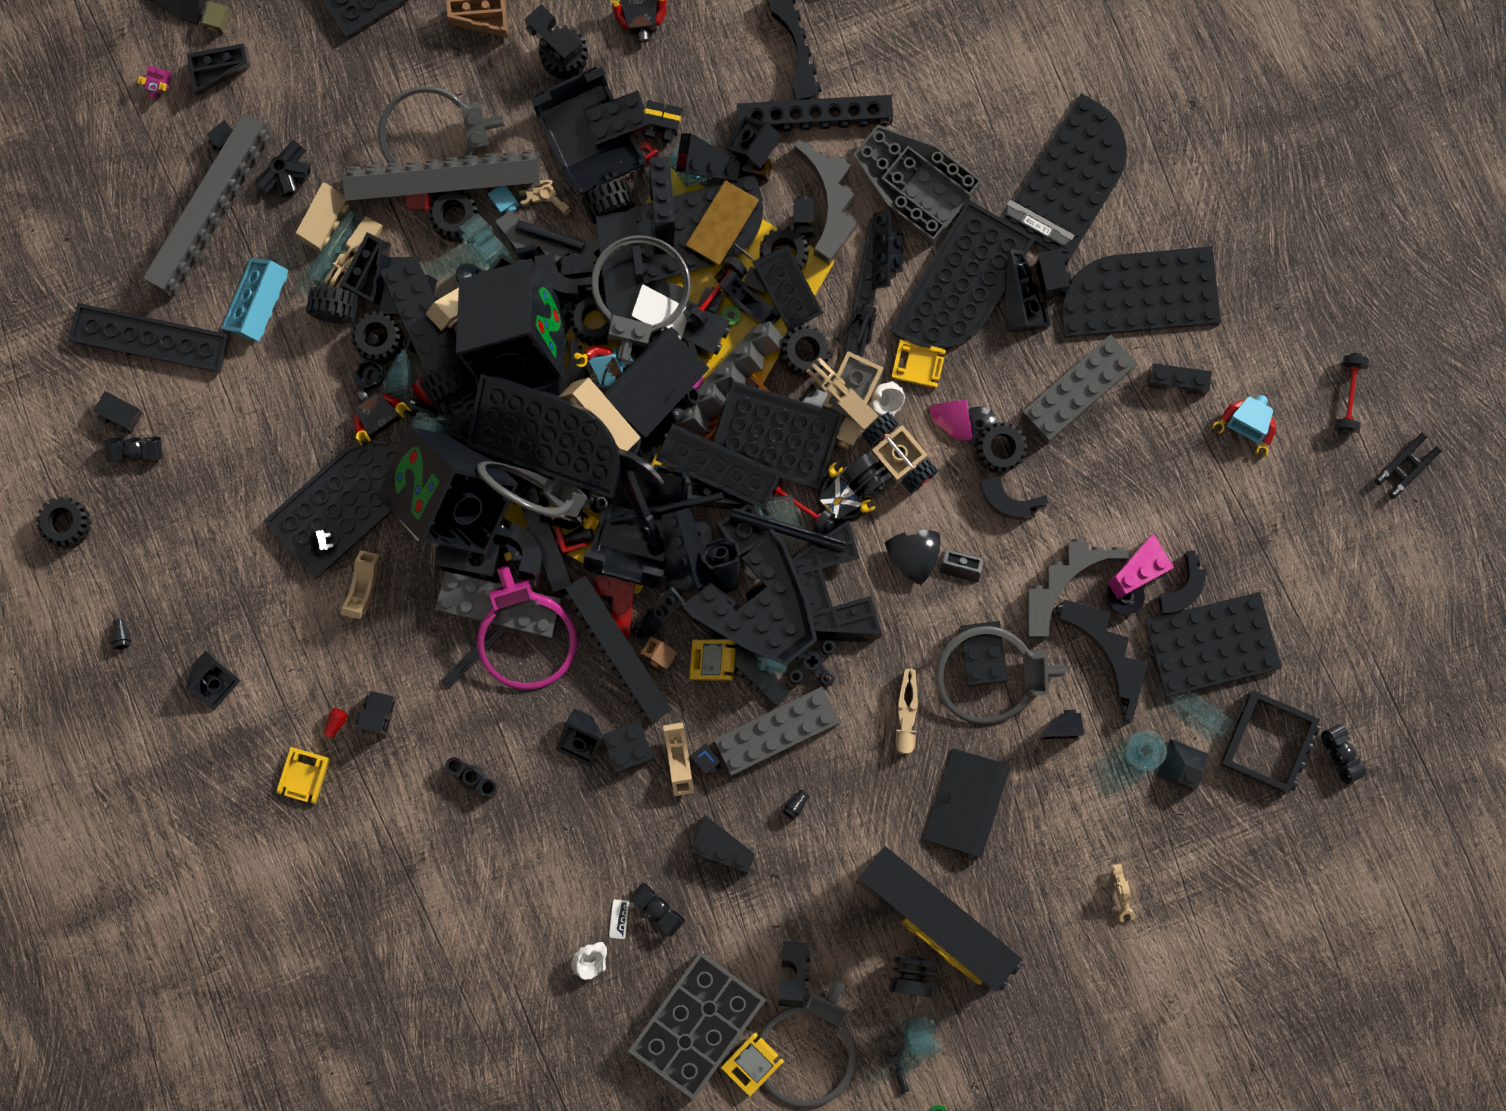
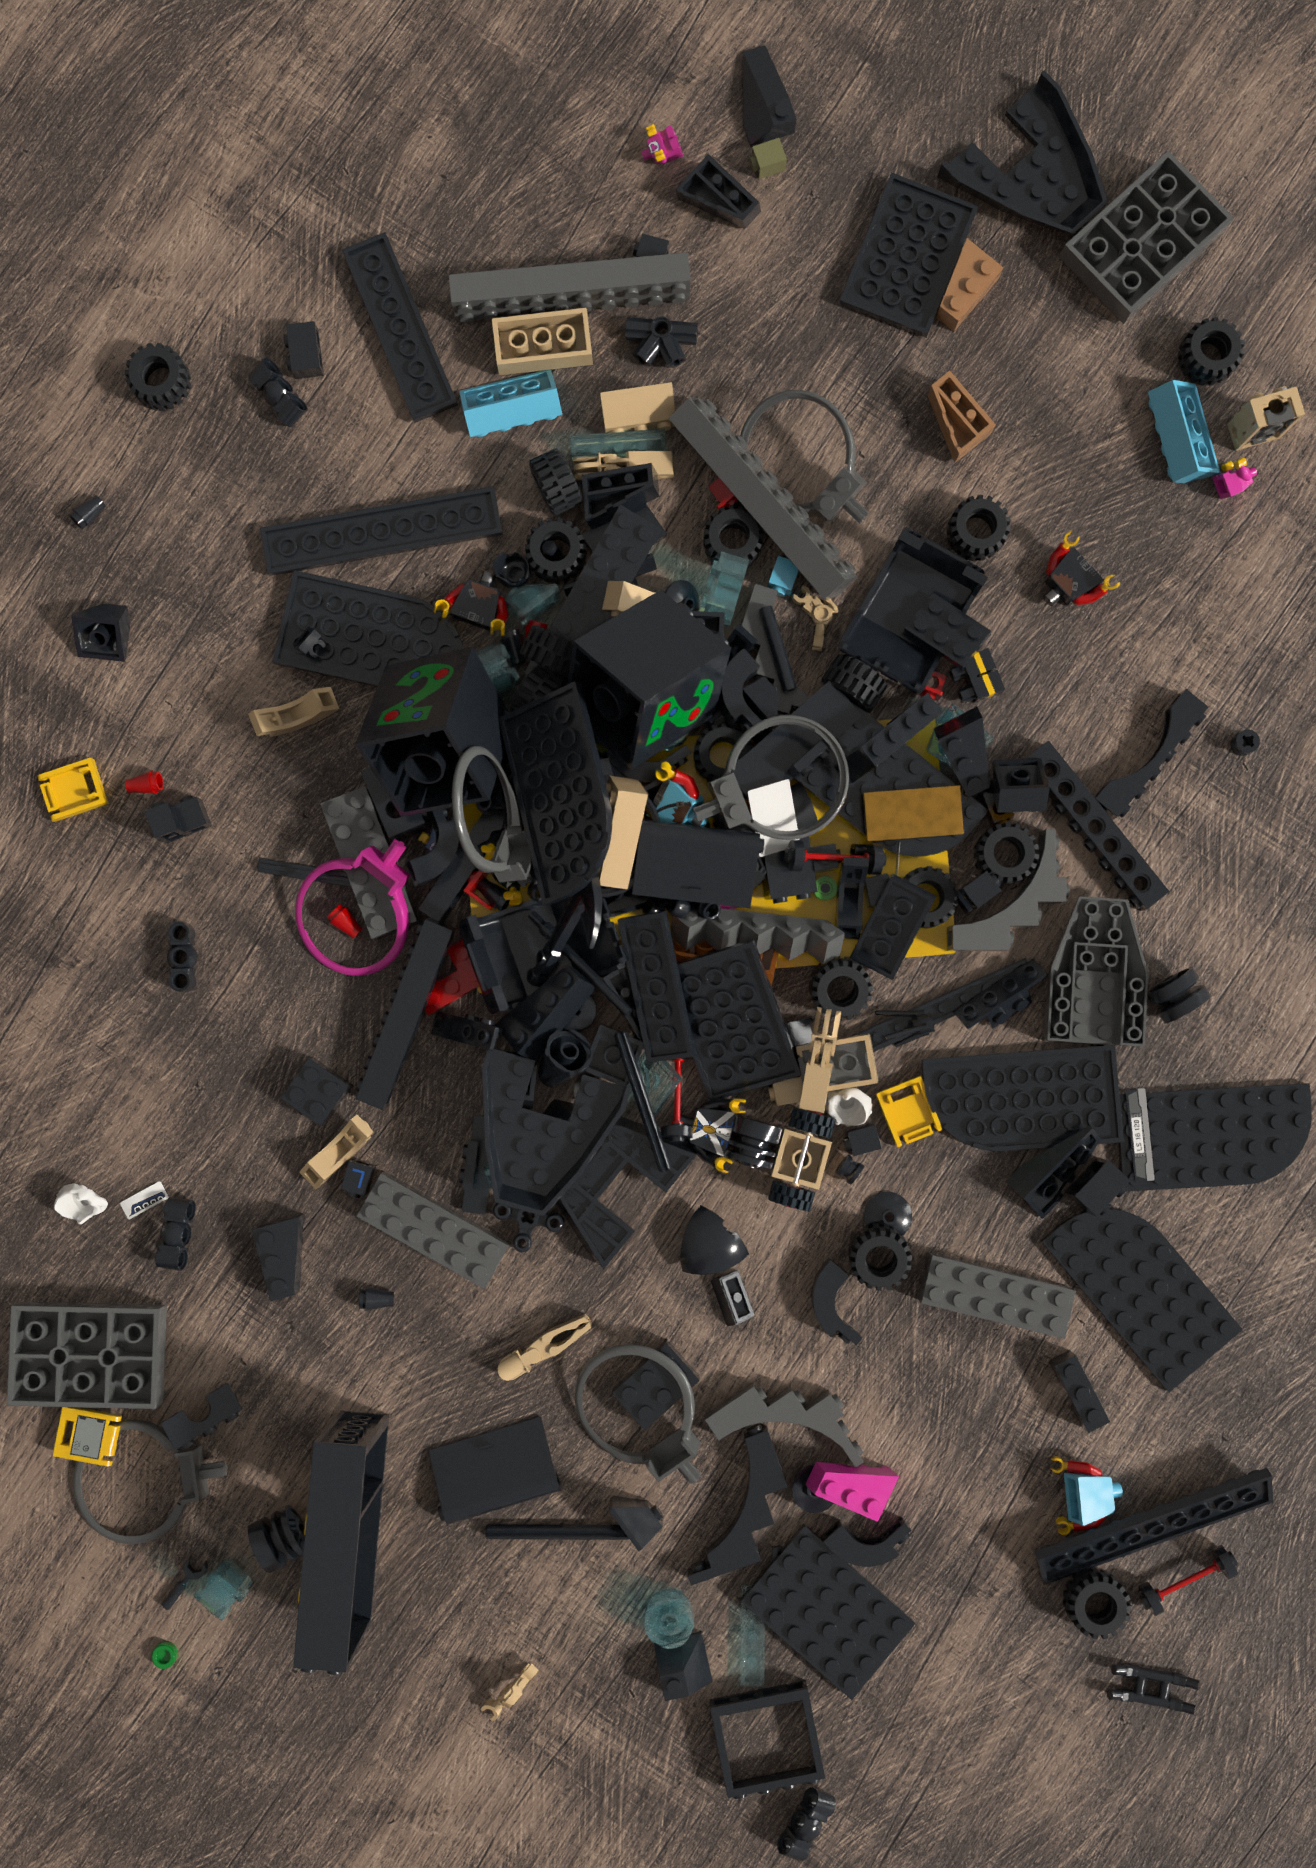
camera: 50 degrees right, 5 degrees up
black arch [524,4,583,65] -> none
black slope [556,708,603,767] -> none
medium nougat brick [641,637,677,669] -> none
yellow container [689,640,735,681] -> none
dark pink brick [929,400,972,441] -> none
none -> black plate [260,486,503,576]
none -> red cone [327,904,362,939]
none -> black axle [485,1524,629,1540]
none -> tan brick [492,308,593,375]
none -> black wheel [835,1154,864,1185]
none -> black brick [843,1124,882,1156]
none -> black tyre [974,822,1039,885]
none -> black plate [1034,1468,1273,1585]
none -> black tyre [1063,1568,1131,1639]
none -> black wheel [1147,967,1211,1024]

